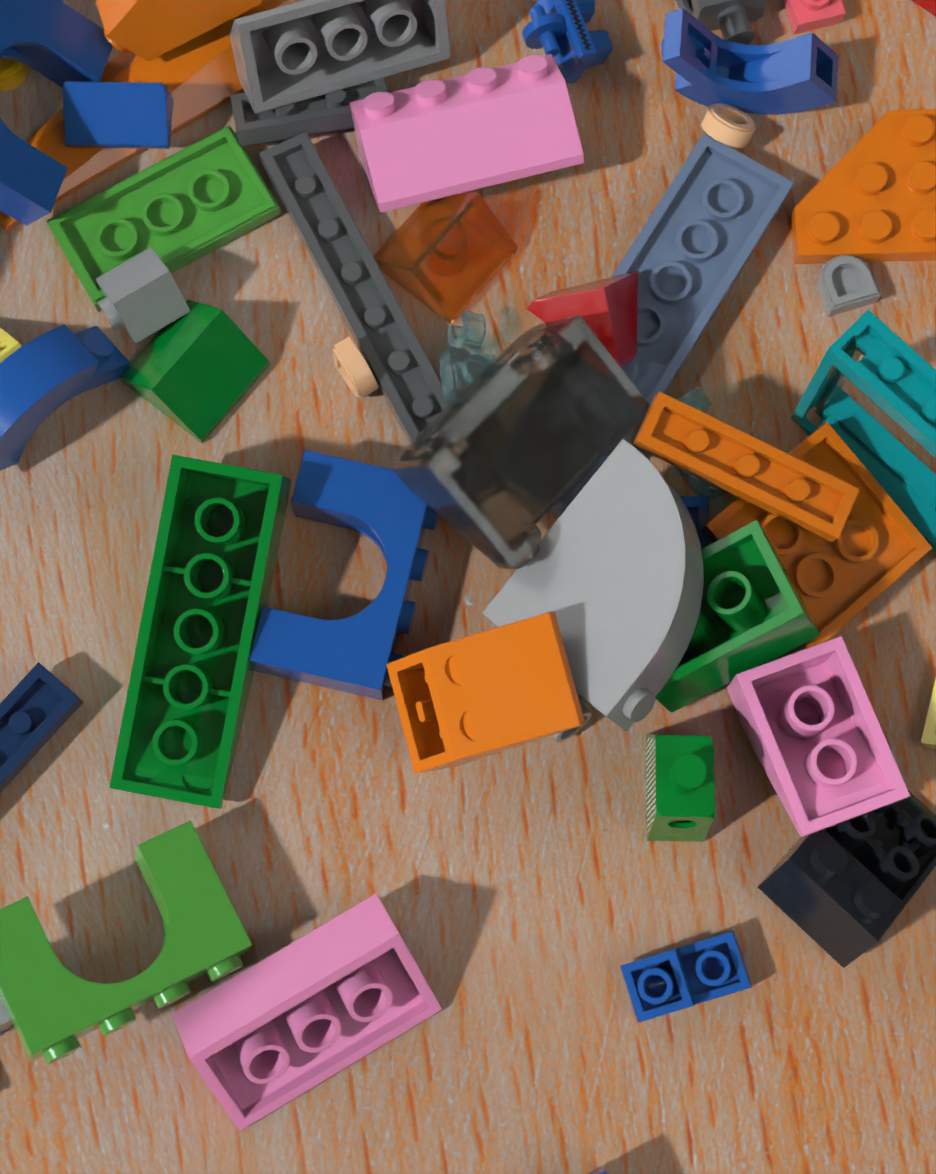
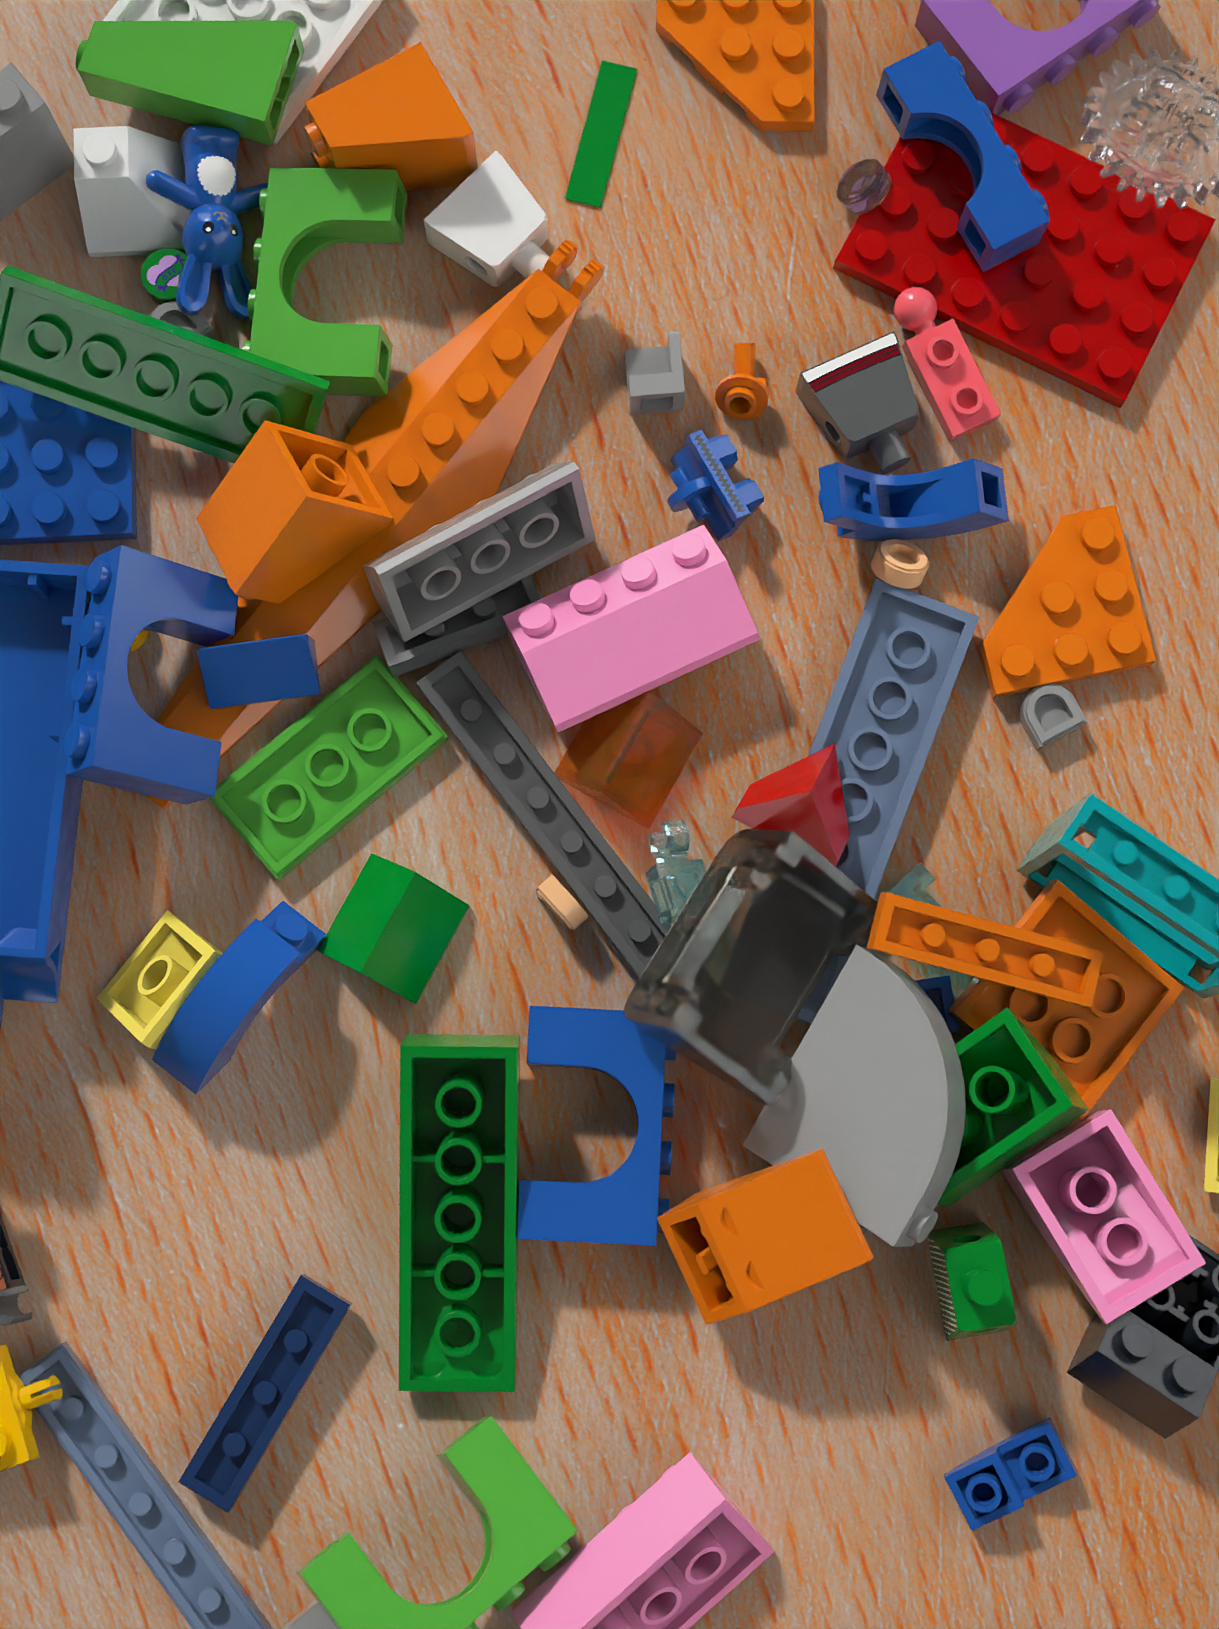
camera: 10 degrees left, 5 degrees up
light grey brick [96,247,190,344] -> none

